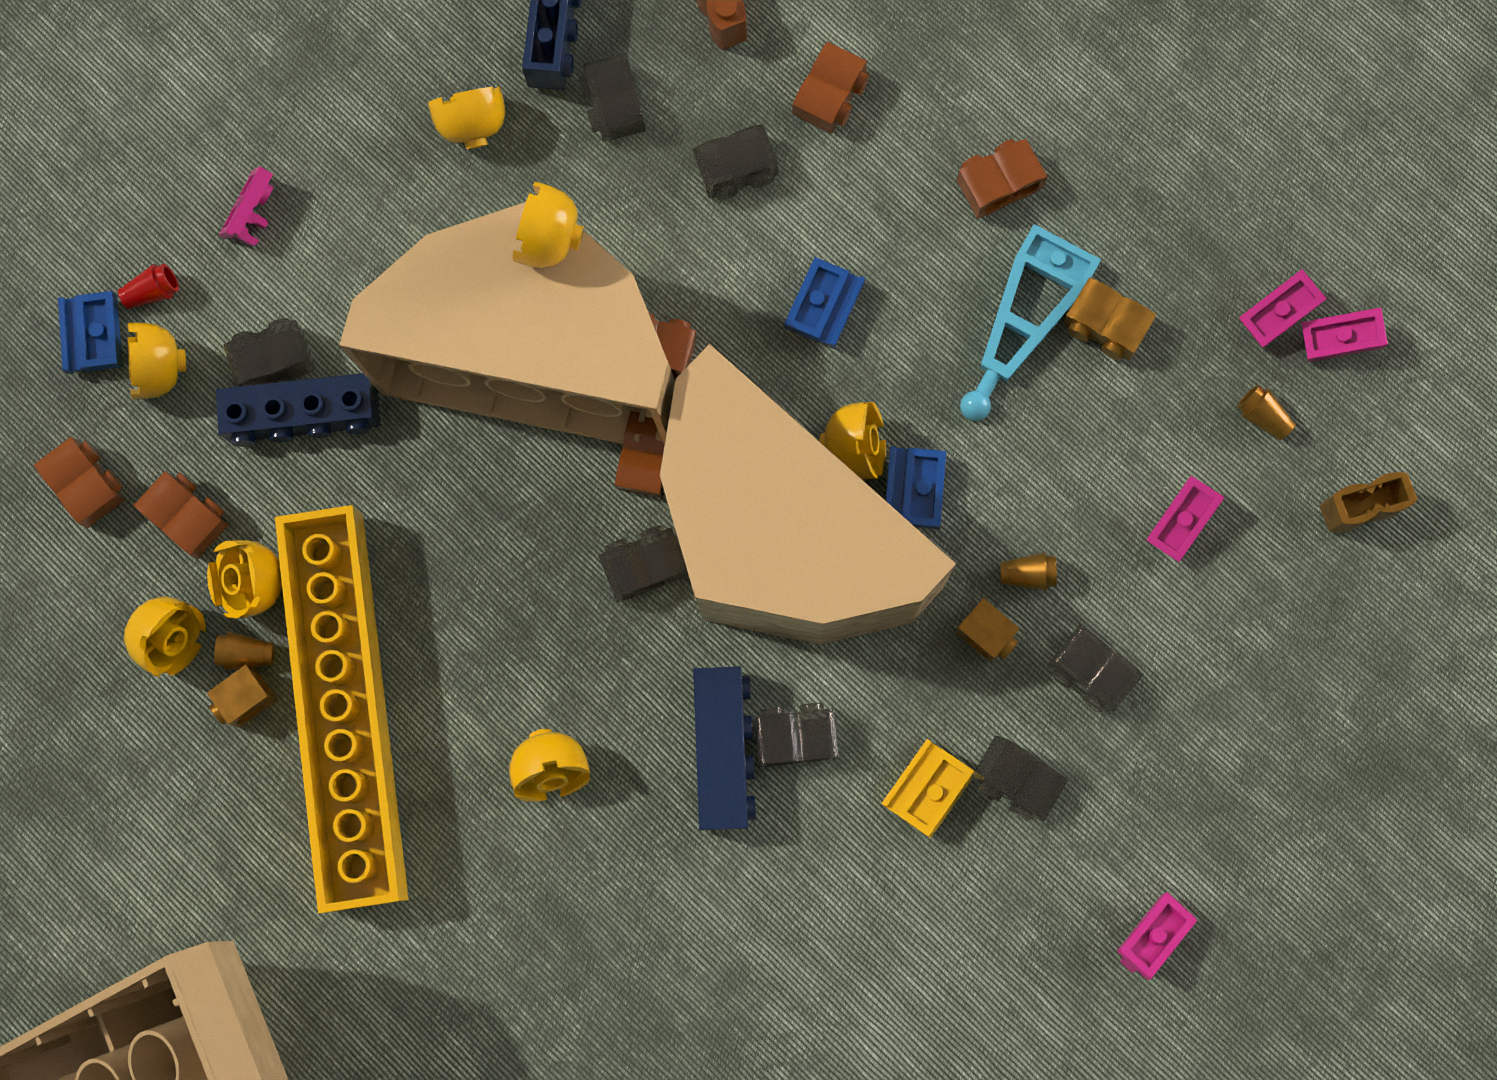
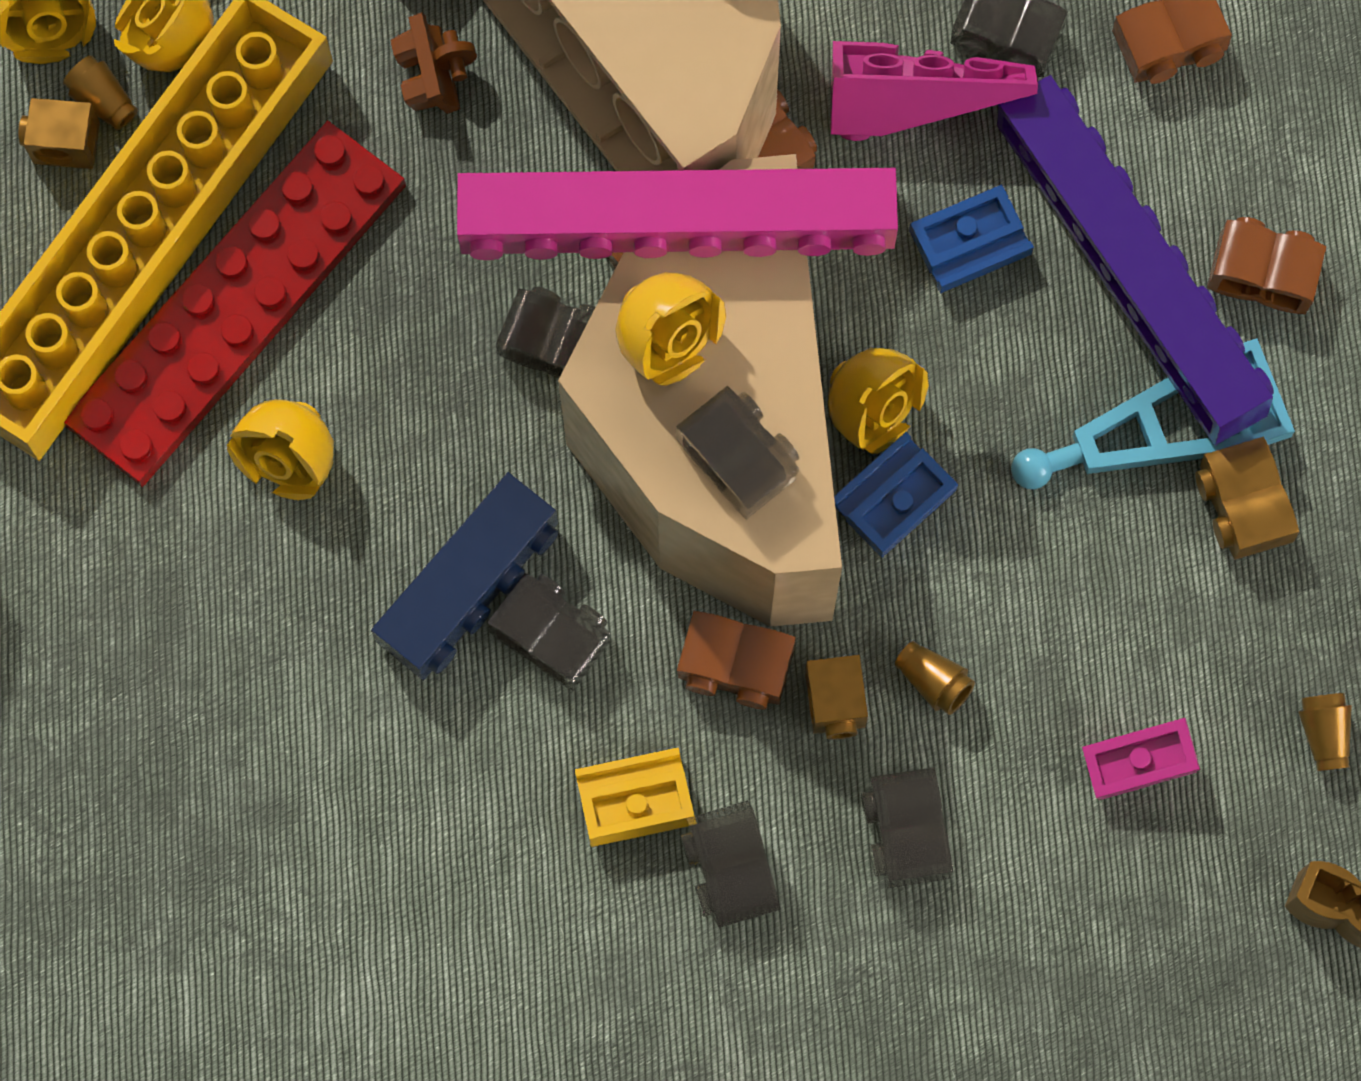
camera: 35 degrees right, 5 degrees down
none -> red plate [64,120,406,487]
none -> dark orange hips [390,12,477,114]
none -> dark pink brick [457,168,898,260]
none -> yellow cylinder [615,272,726,386]
none -> clear smoke brick [675,386,799,520]
none -> dark orange brick [677,611,796,710]
none -> dark pink wedge [830,41,1038,141]
none -> dark purple brick [997,75,1274,446]

